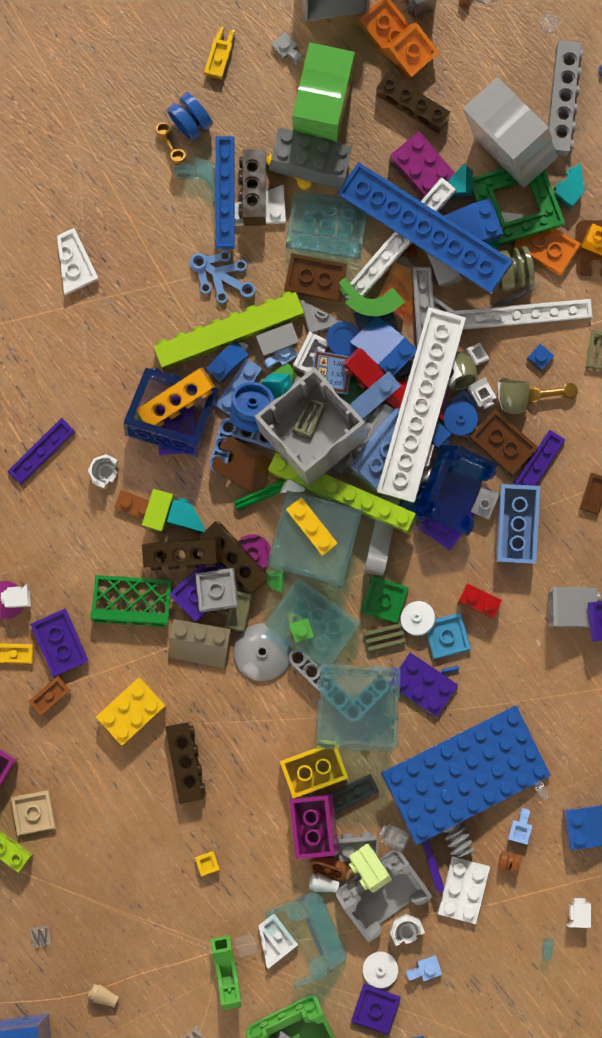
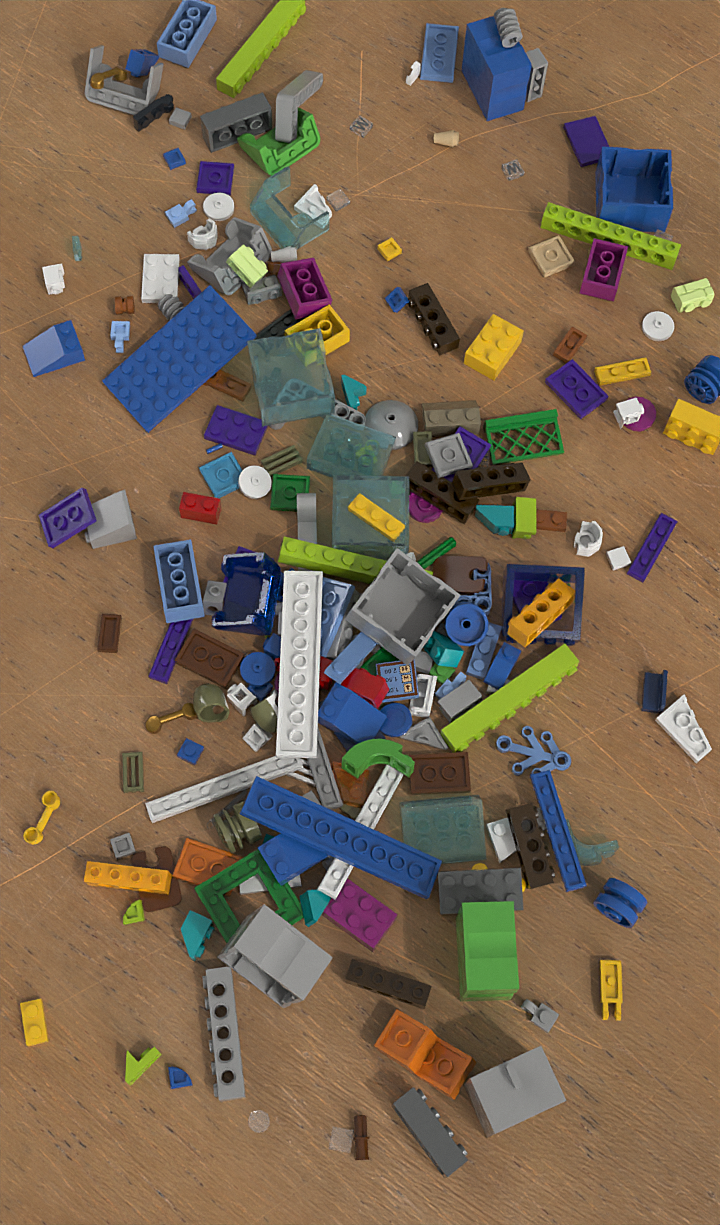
camera: 160 degrees right, 15 degrees down
pearl gold bar [156,122,186,165] -> none
bright green arch [211,935,242,1011] -> none
bright green plate [289,618,314,643] -> none
olive tile [293,397,326,440] -> none
clear brick [379,823,411,852] -> none
clear tile [534,781,550,801] -> none
none -> dark orange plate [203,370,252,402]
none -> teal slope [341,375,367,410]
none -> blue plate [385,287,409,313]
none -> white tile [606,546,631,570]
none -> dark blue panel [641,670,668,714]

